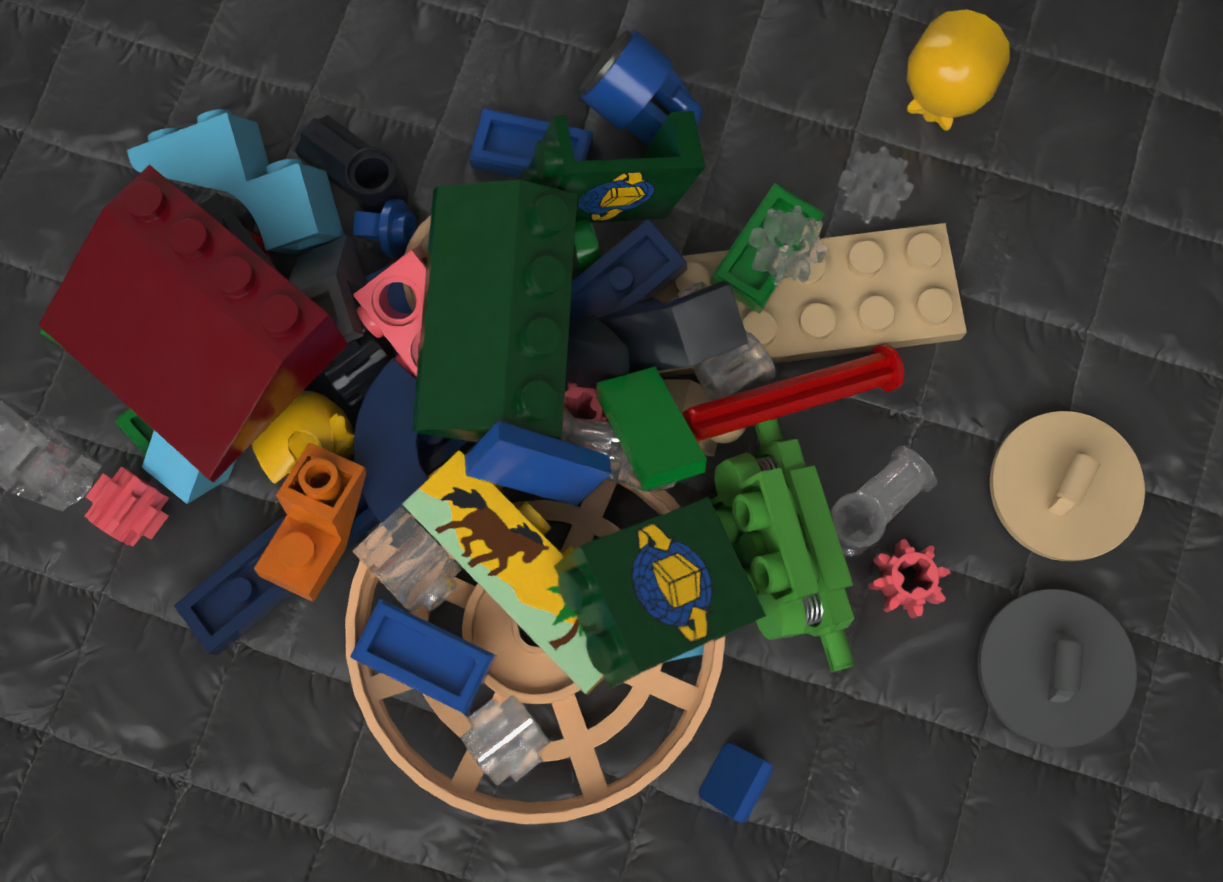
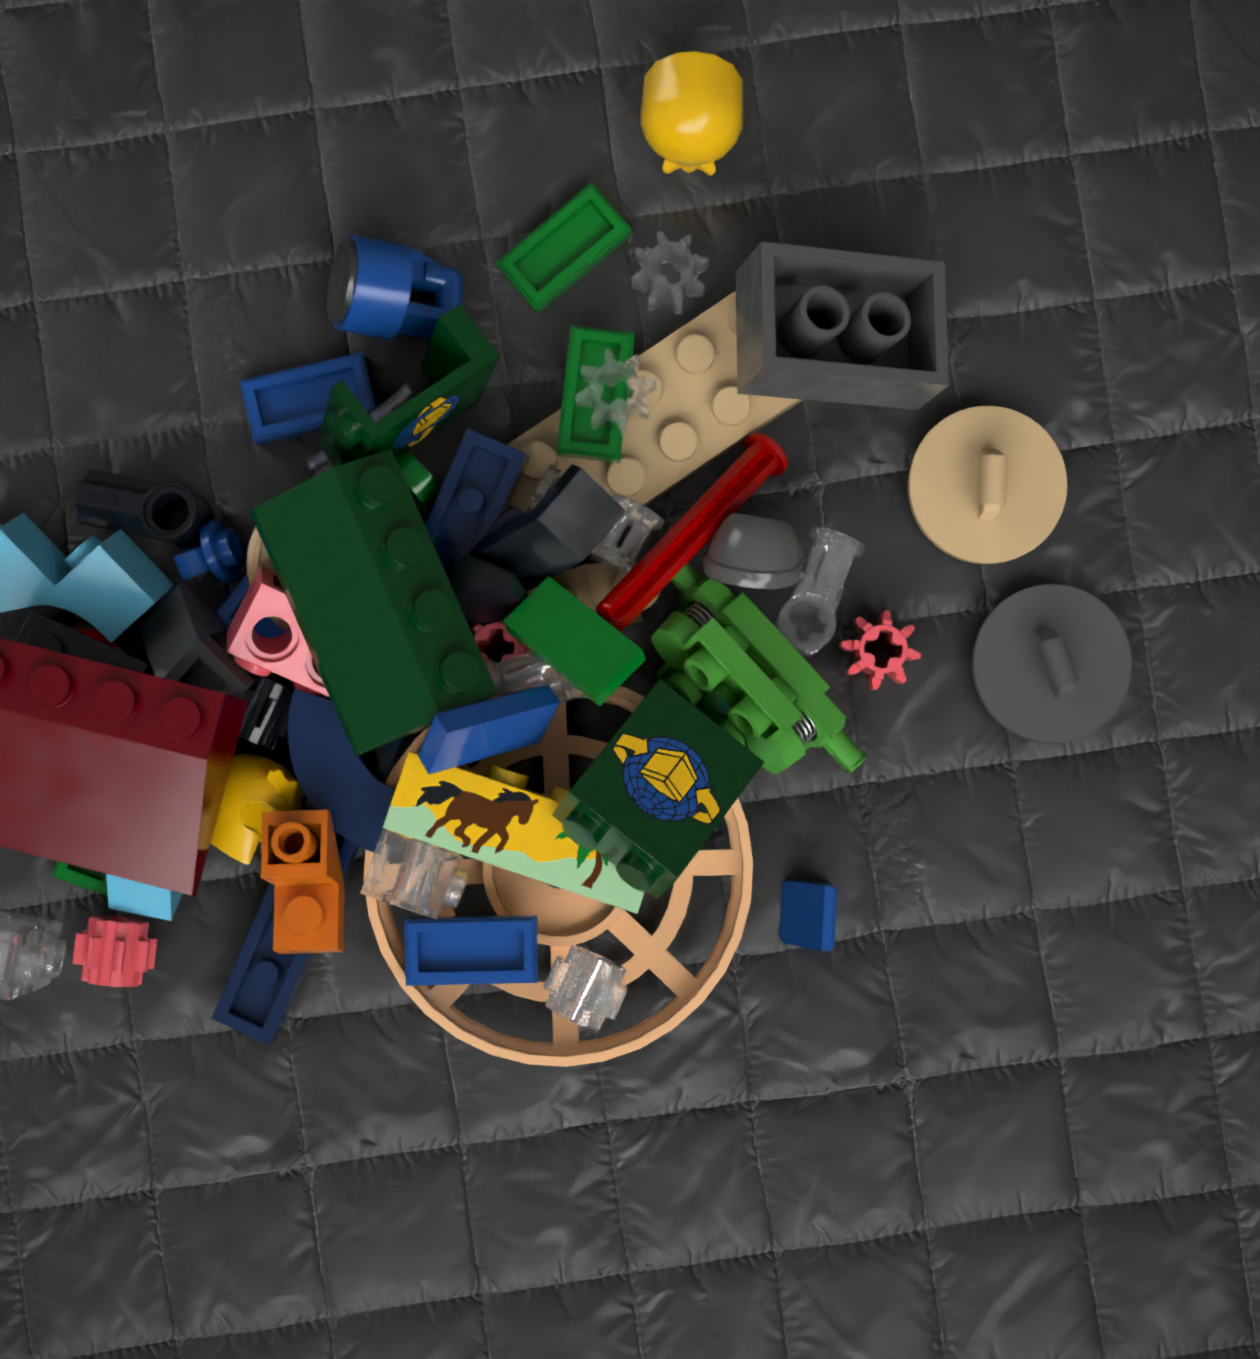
camera: 25 degrees left, 10 degrees up
none -> green tile [496,182,632,315]
none -> dark grey hat [700,513,807,589]
none -> dark grey brick [736,241,949,410]

